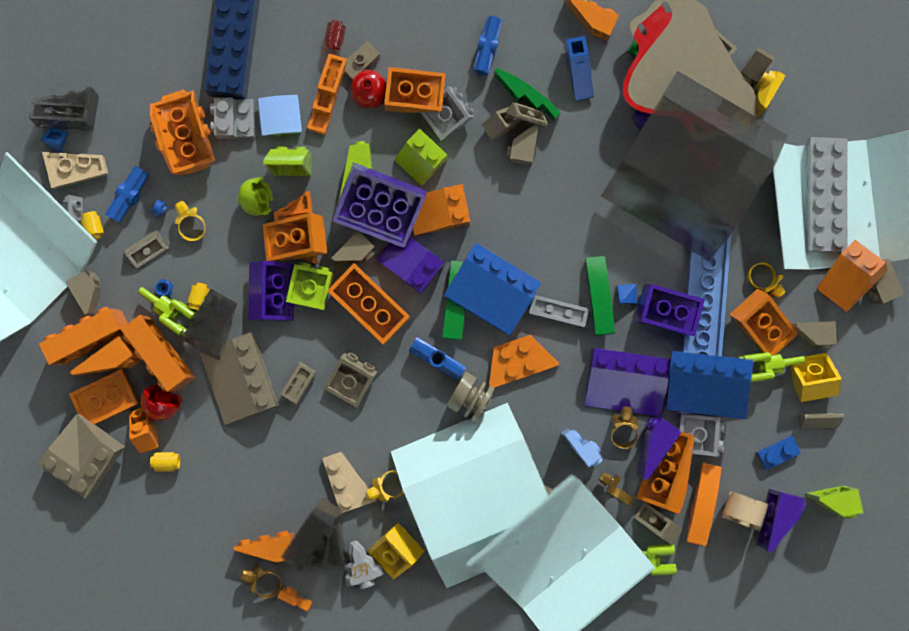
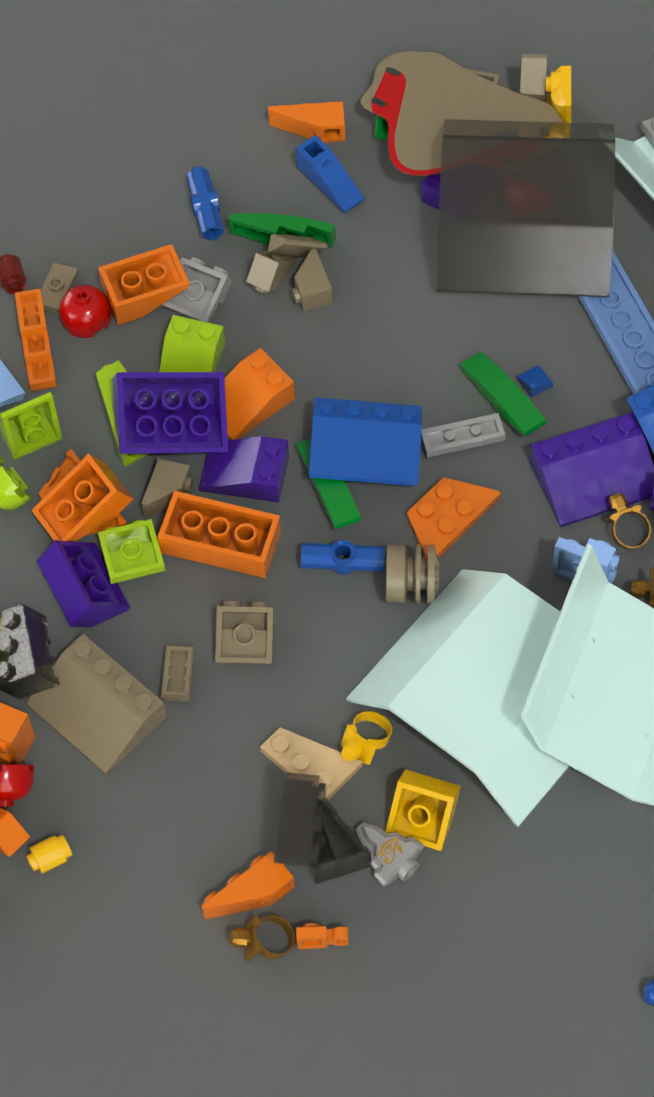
camera: 25 degrees left, 25 degrees down
dark purple slope [634,284,705,337] -> none

